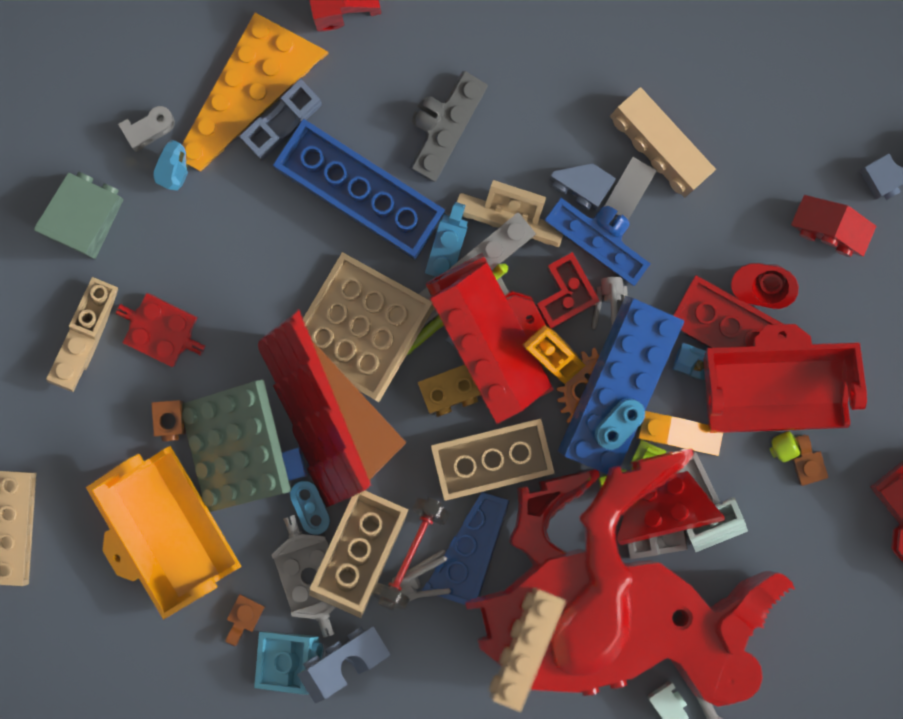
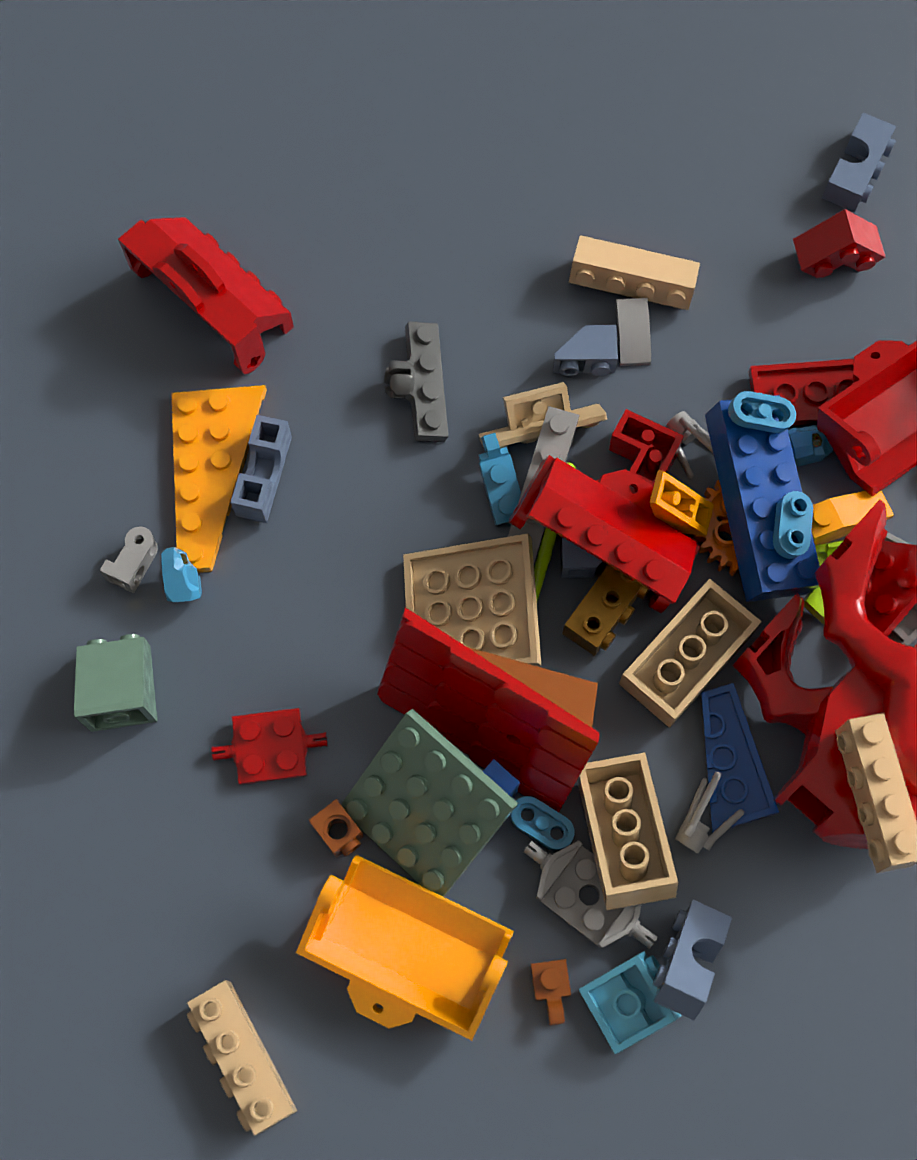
camera: 35 degrees left, 15 degrees down
tan slope [46,277,118,392] -> none
blue brick [273,119,445,260] -> none
clear smoke axle [372,497,450,610] -> none
blue plate [544,198,651,286] -> none
red piece [731,263,799,309] -> none
none -> dark azure plate [728,391,796,433]

